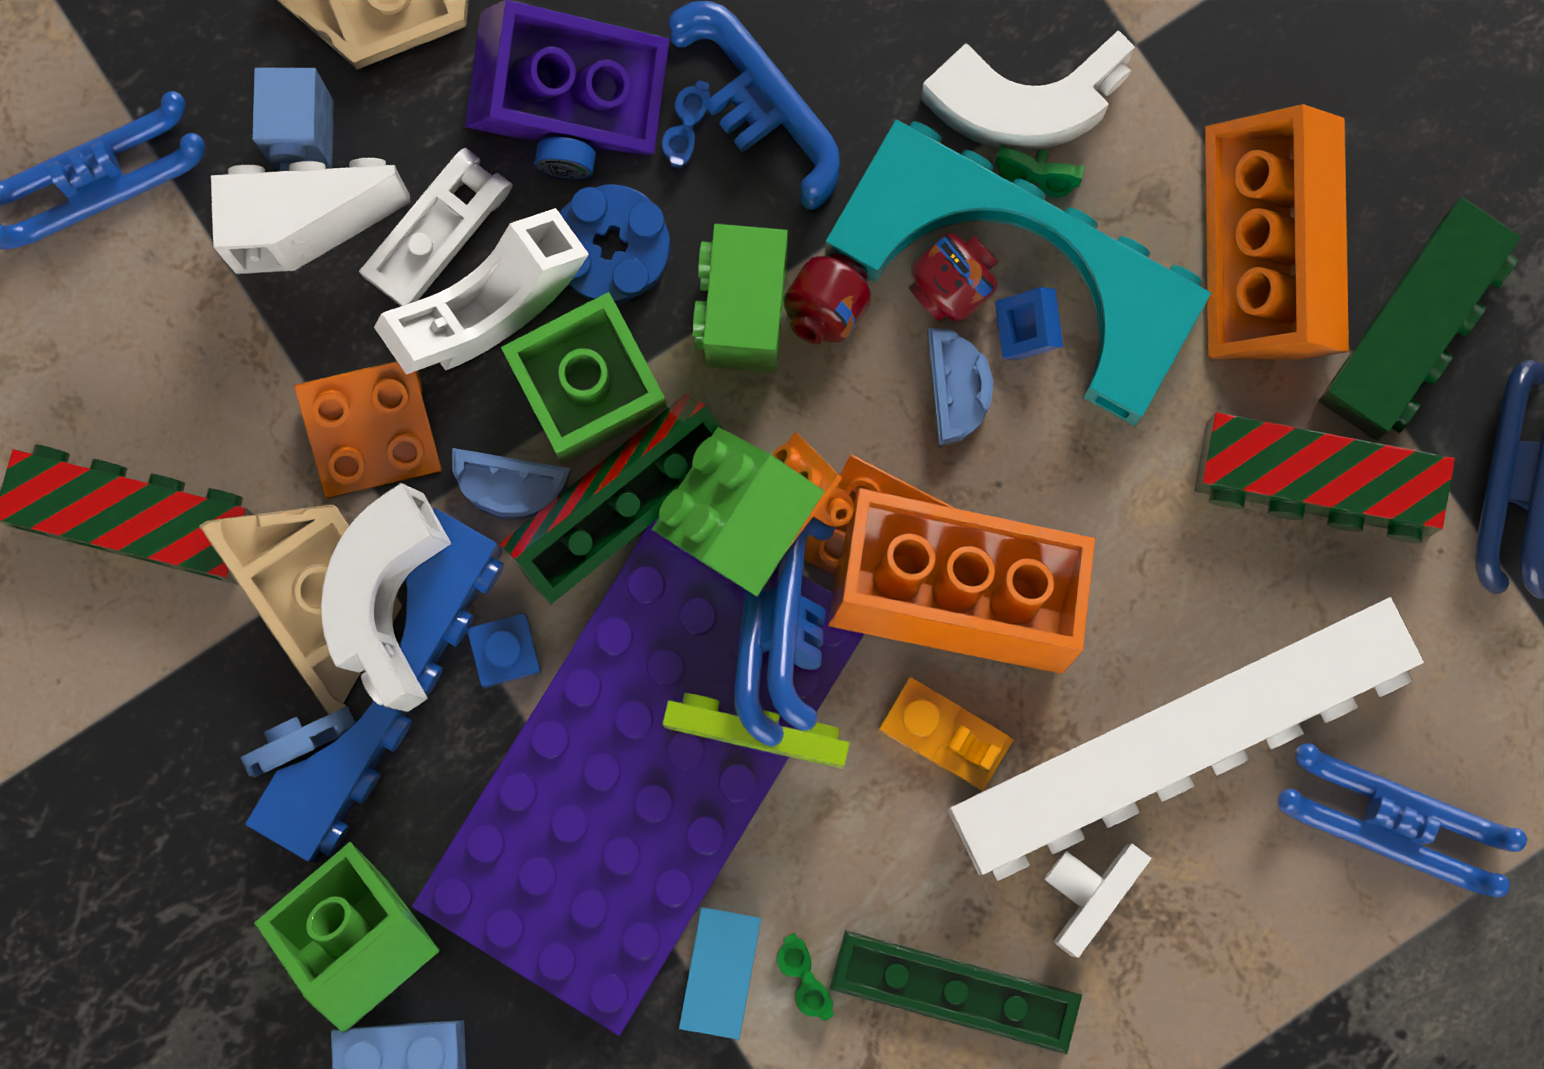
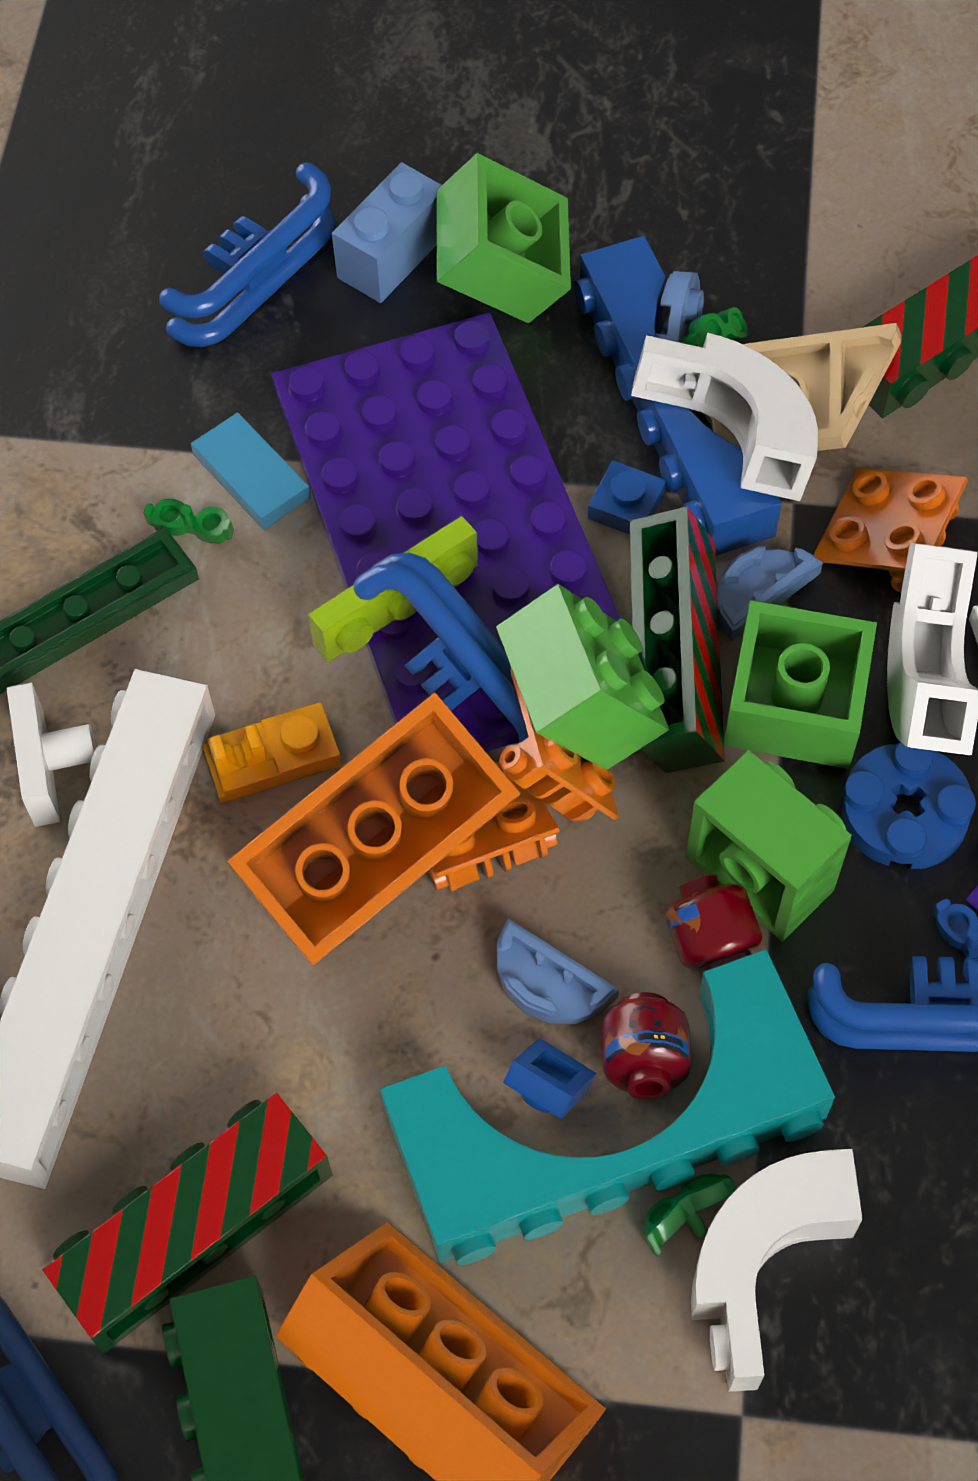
camera: 130 degrees right, 20 degrees down
none -> green piece [681,307,748,348]

